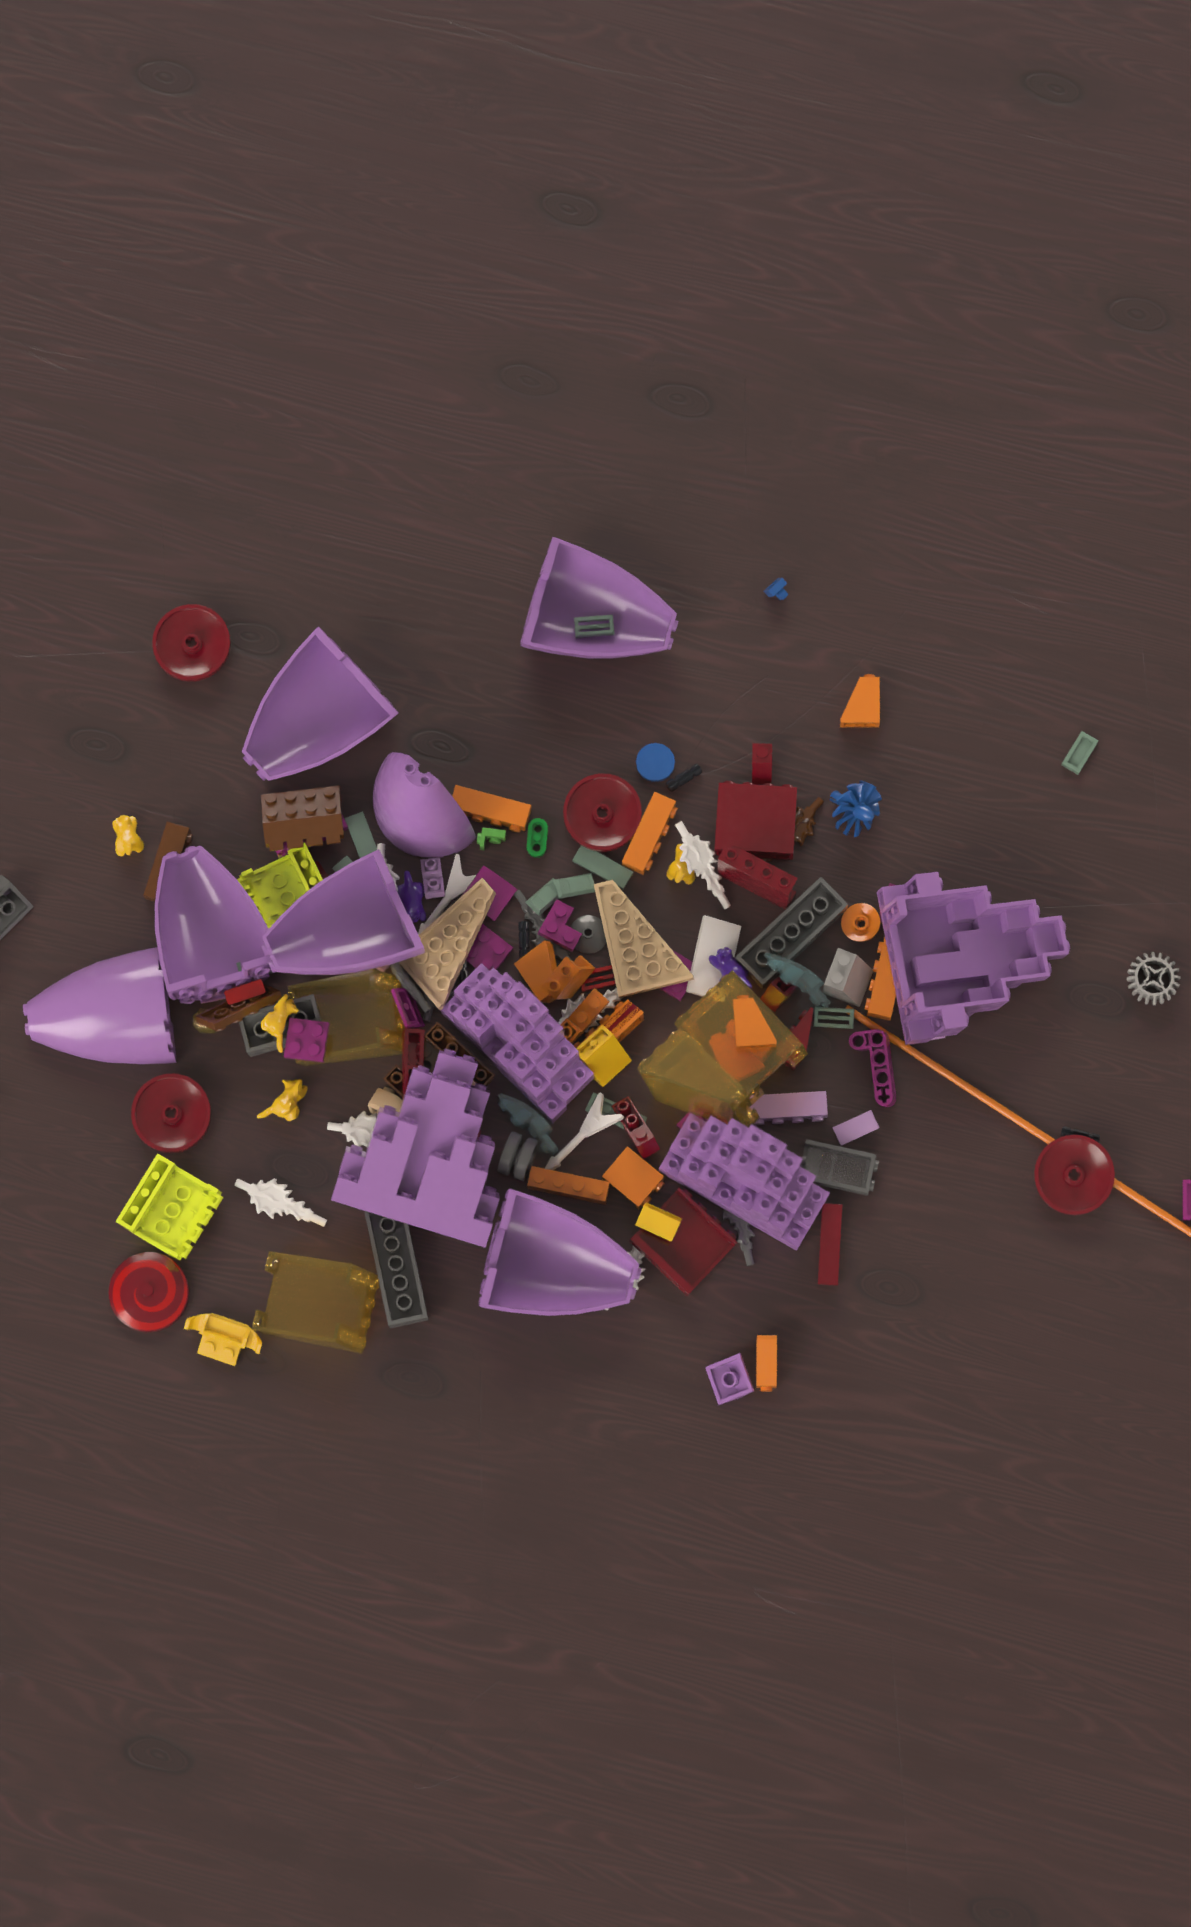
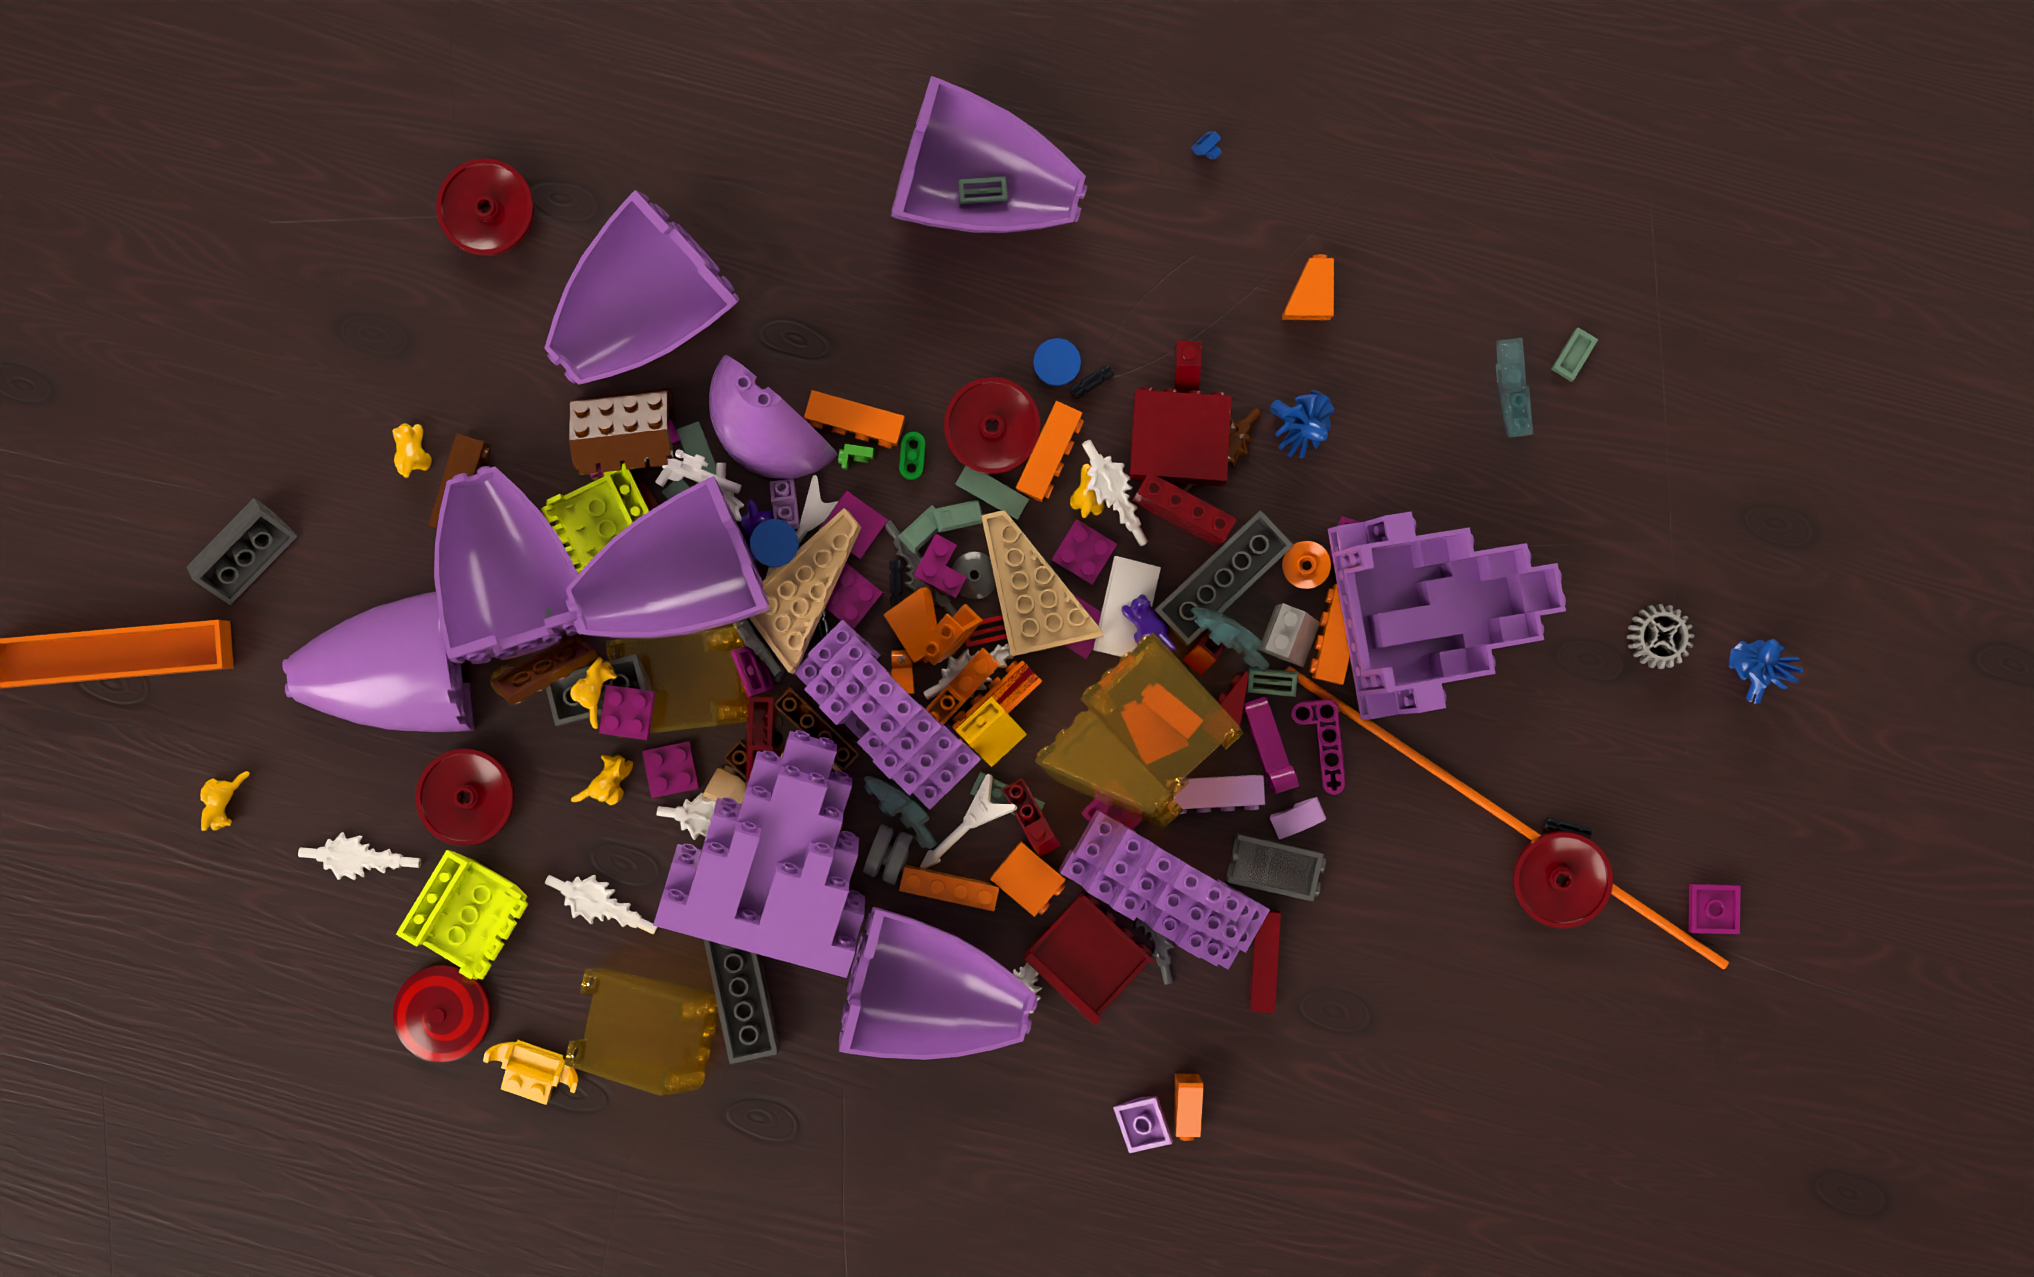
camera: 10 degrees left, 10 degrees up
red slope [224,979,266,1005] -> none
yellow hinge [635,1202,682,1242] -> none
orange slope [733,995,777,1050] -> none
none -> white piece [298,832,421,880]
none -> magenta plate [642,741,700,798]
none -> white piece [655,449,742,494]
none -> blue tile [750,519,799,568]
none -> magenta plate [1051,519,1117,585]
none -> magenta beam [1243,696,1299,794]
none -> clear light blue slope [1496,337,1533,438]

